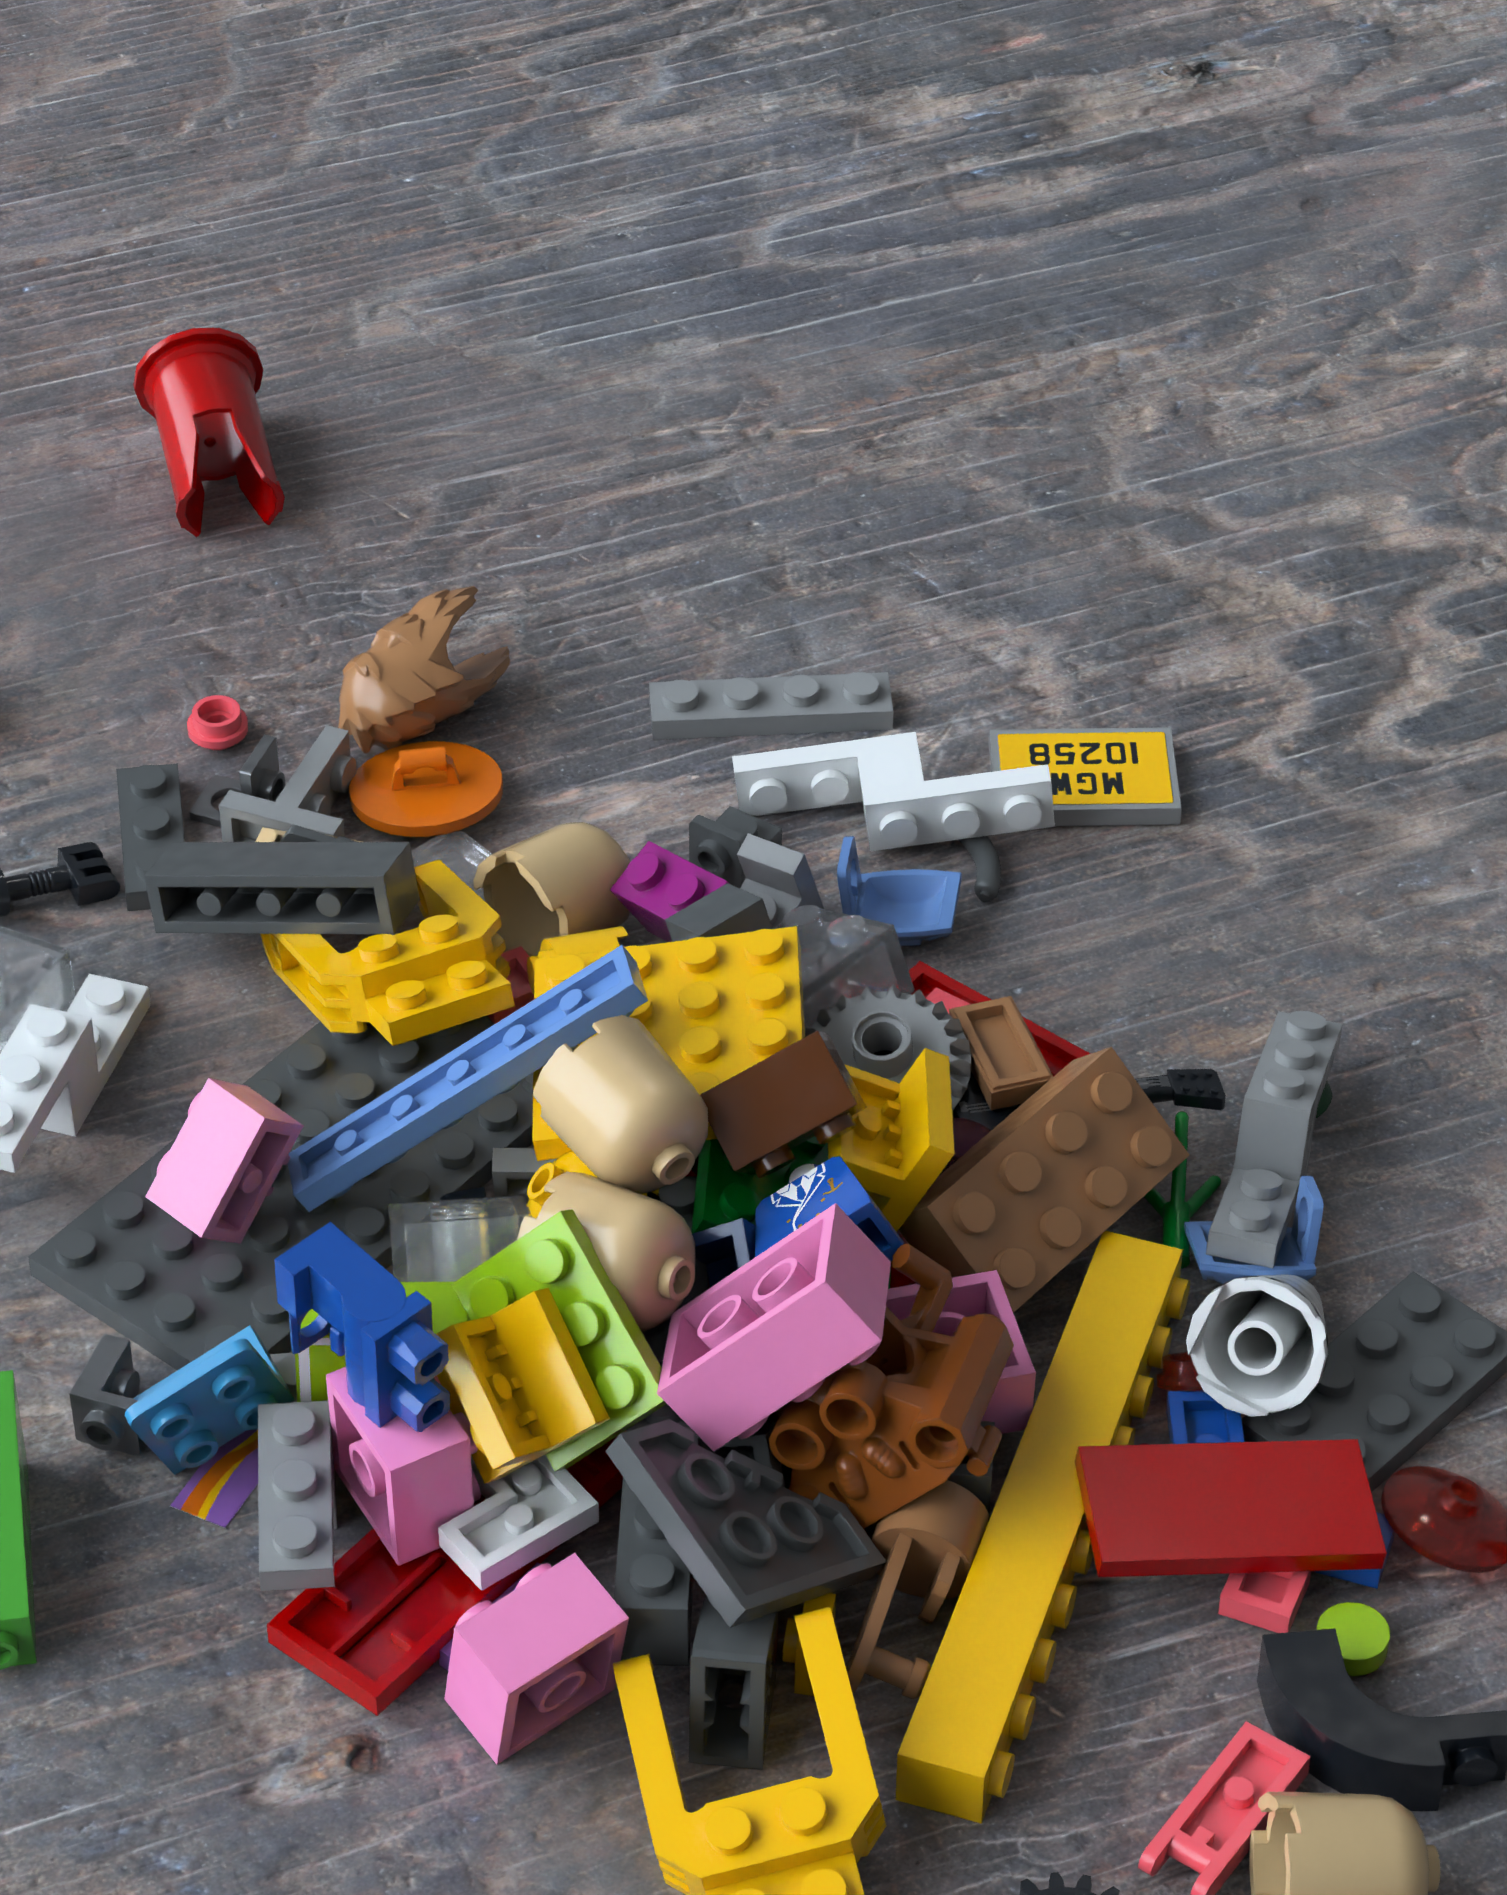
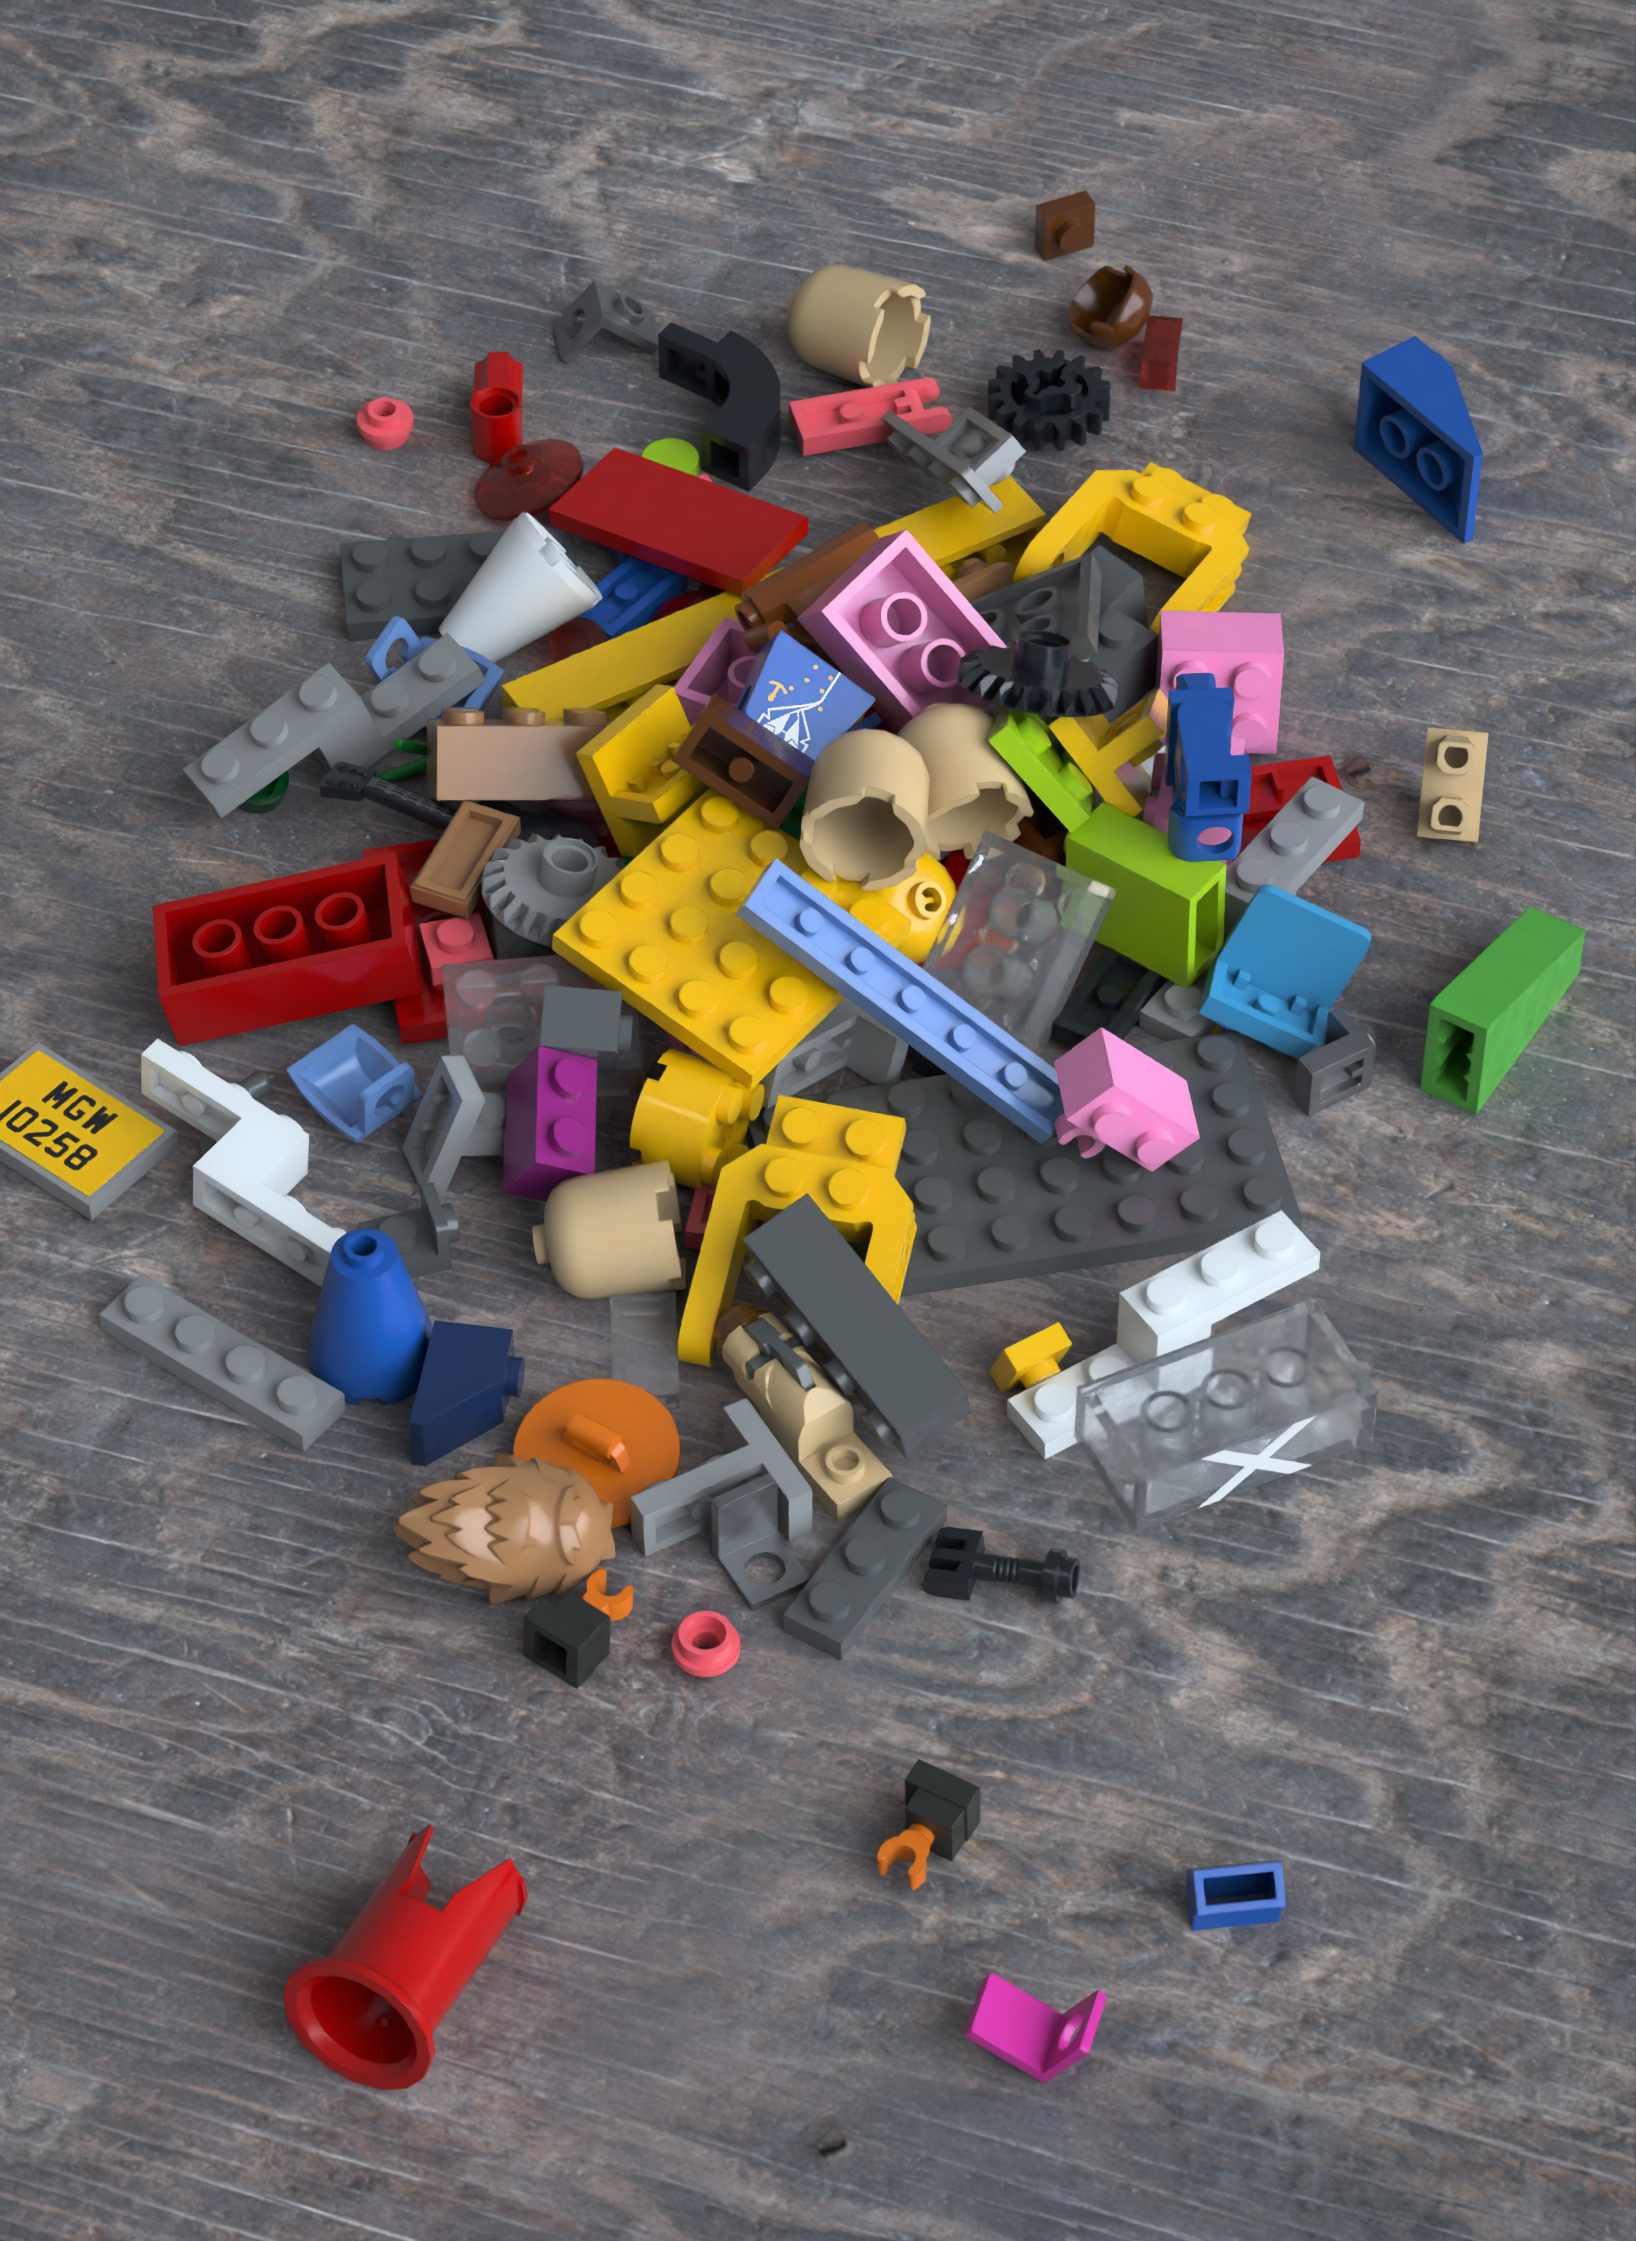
camera: 140 degrees left, 5 degrees up
none -> red brick [152,852,423,1046]
none -> blue cone [307,1229,433,1405]
none -> dark blue slope [409,1320,525,1466]
none -> pearl dark grey piece [523,1569,634,1689]
none -> light grey bracket [881,407,1026,514]
none -> black gear [957,630,1119,717]
none -> yellow plate [989,1322,1072,1394]
none -> tan hips [1417,727,1488,842]

